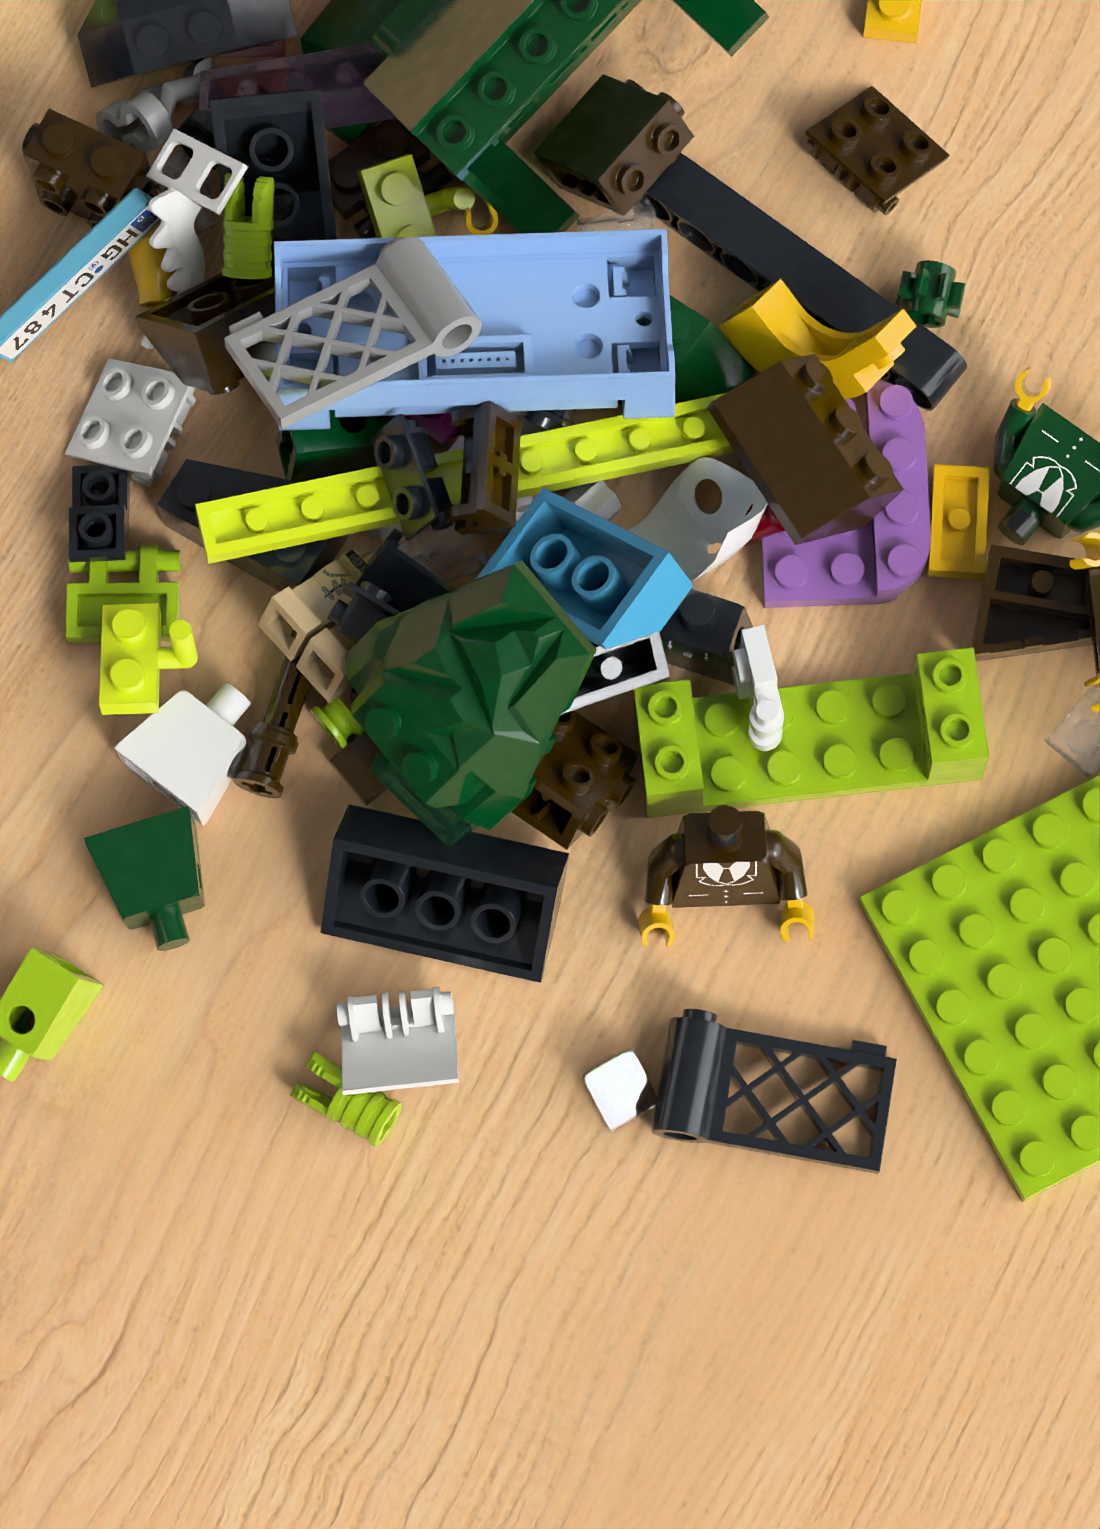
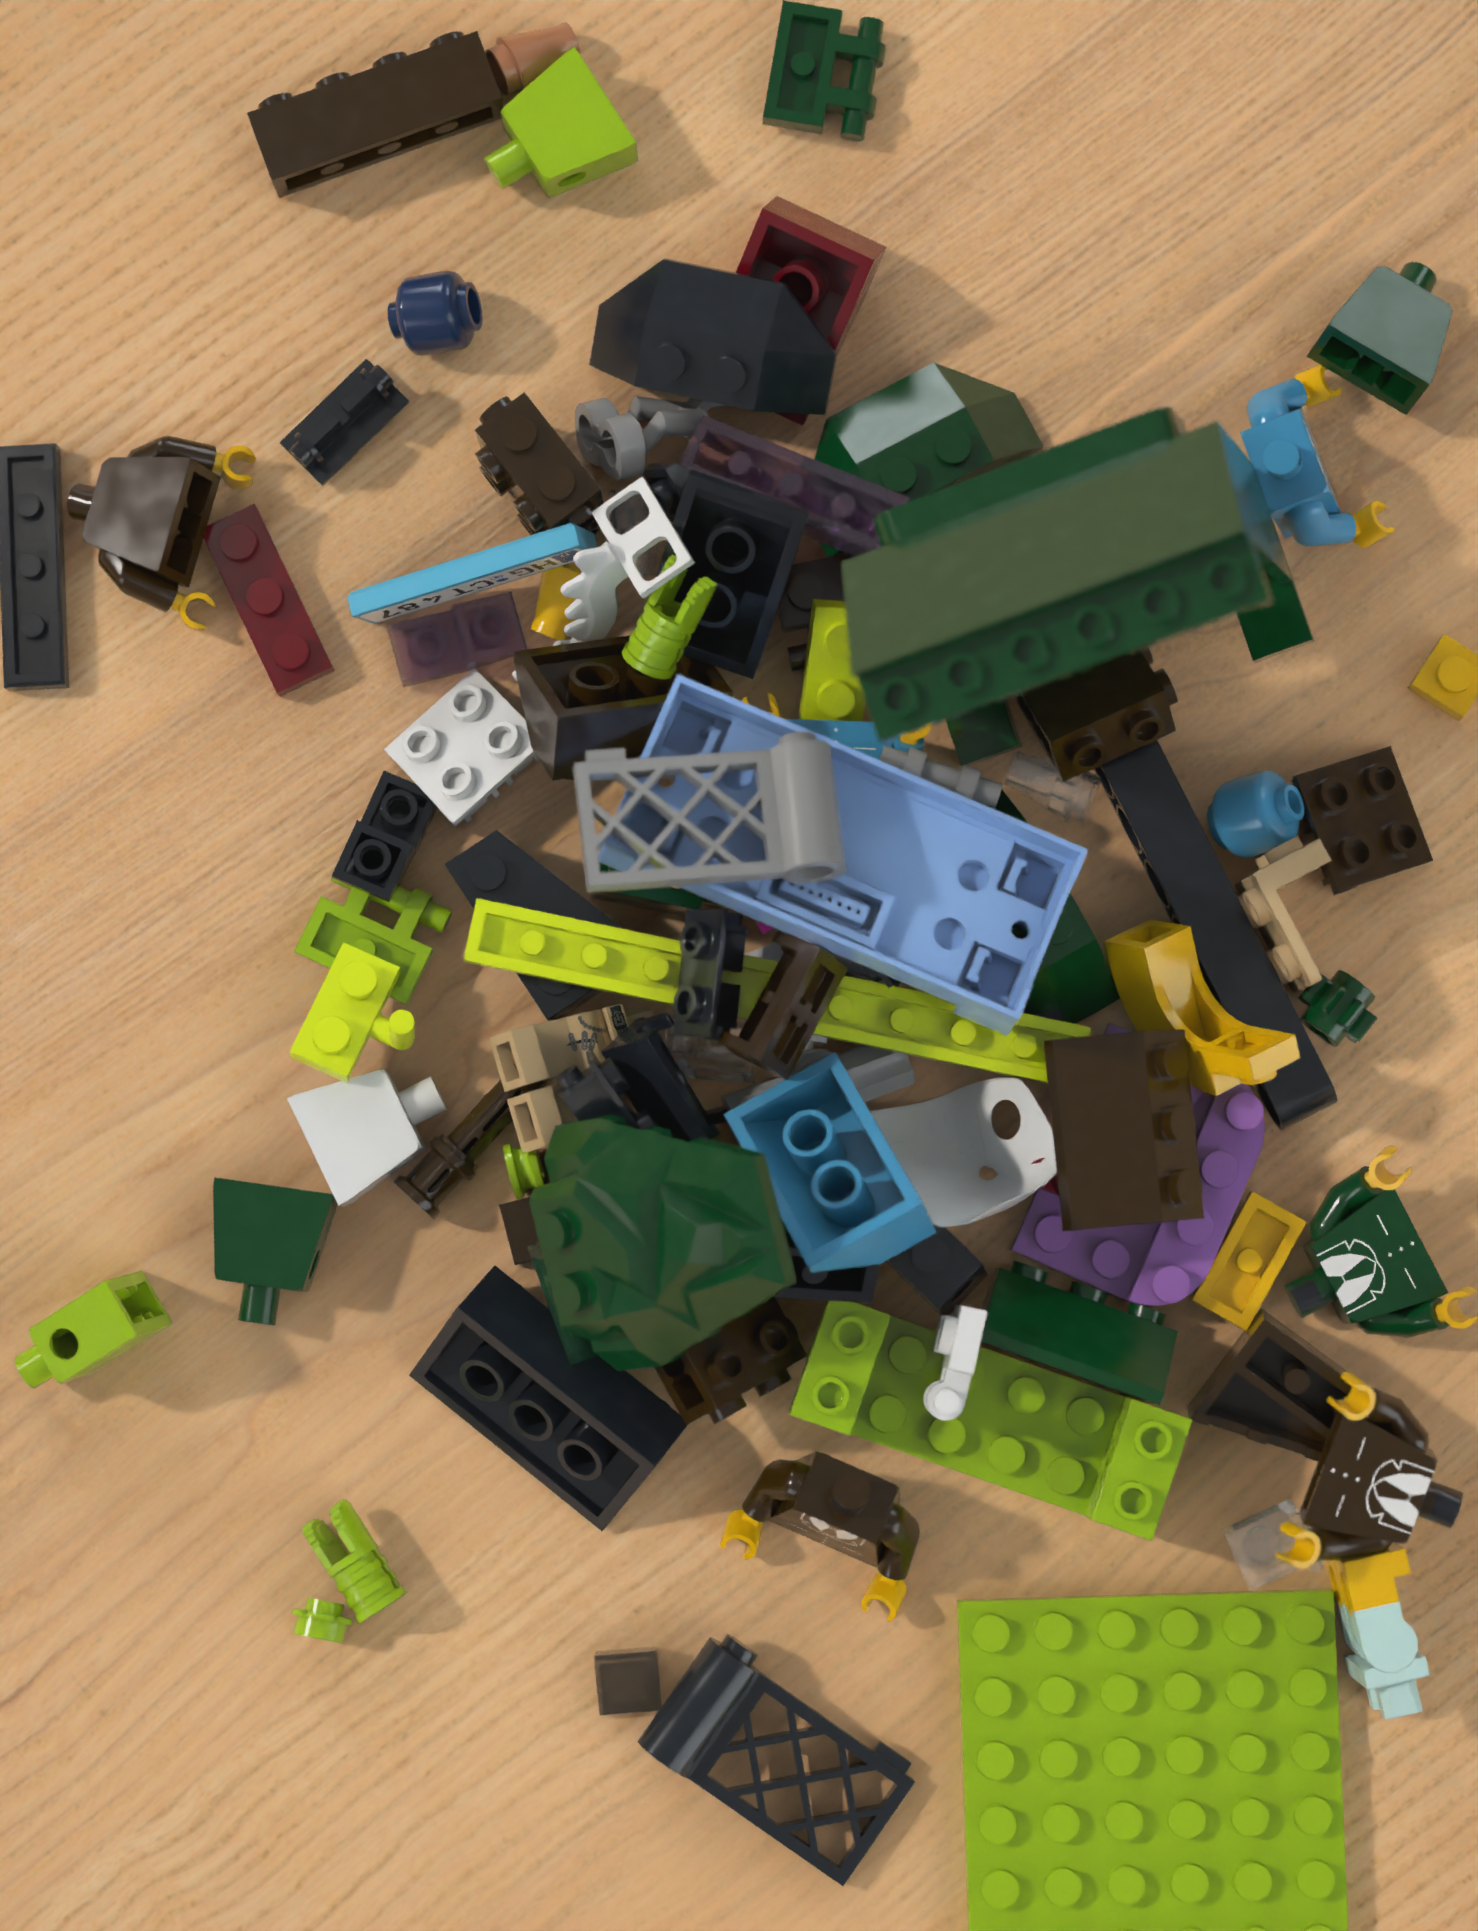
camera: 20 degrees right, 10 degrees up
white hinge [337,987,459,1095] -> none
none -> lime plate [291,1597,353,1643]
none -> slope [387,592,527,688]
none -> dark green slope [981,1260,1178,1405]
none -> dark azure head [1207,770,1304,858]
none -> tan bracket [1235,836,1331,992]

